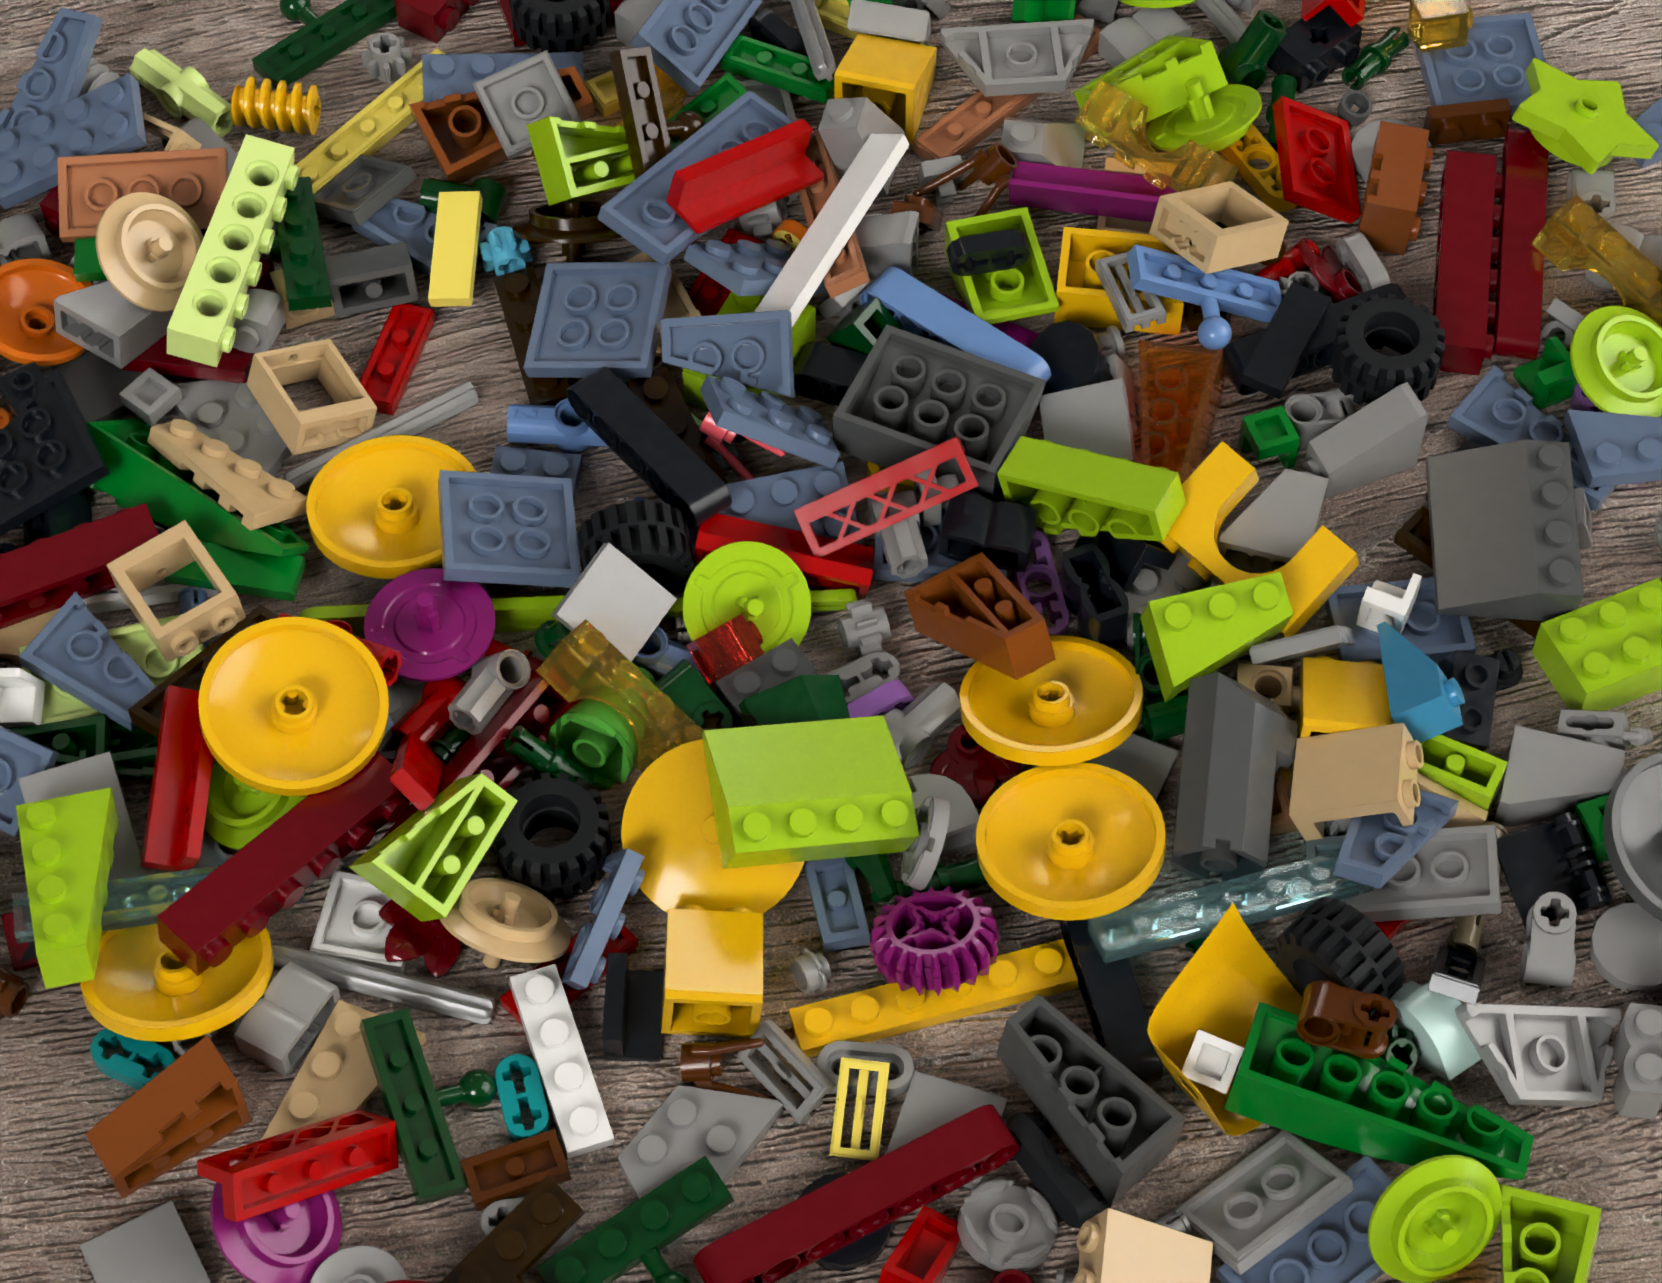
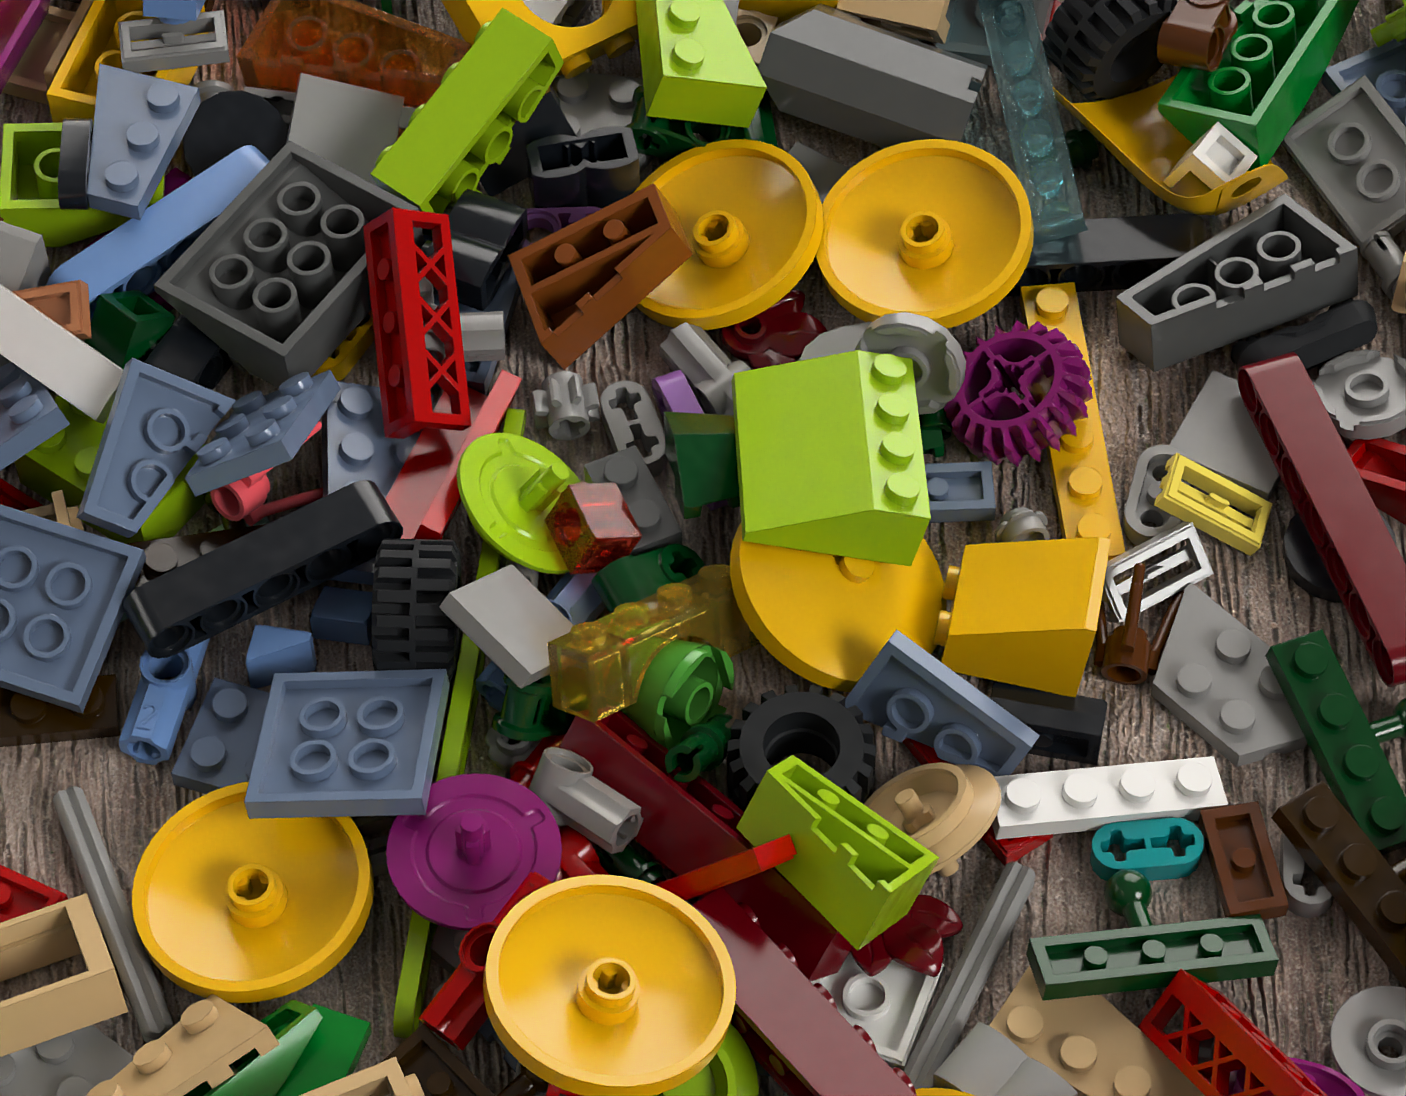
camera: 80 degrees left, 0 degrees up
none -> sand blue wing [87,63,201,220]
none -> medium blue slope [246,624,317,689]

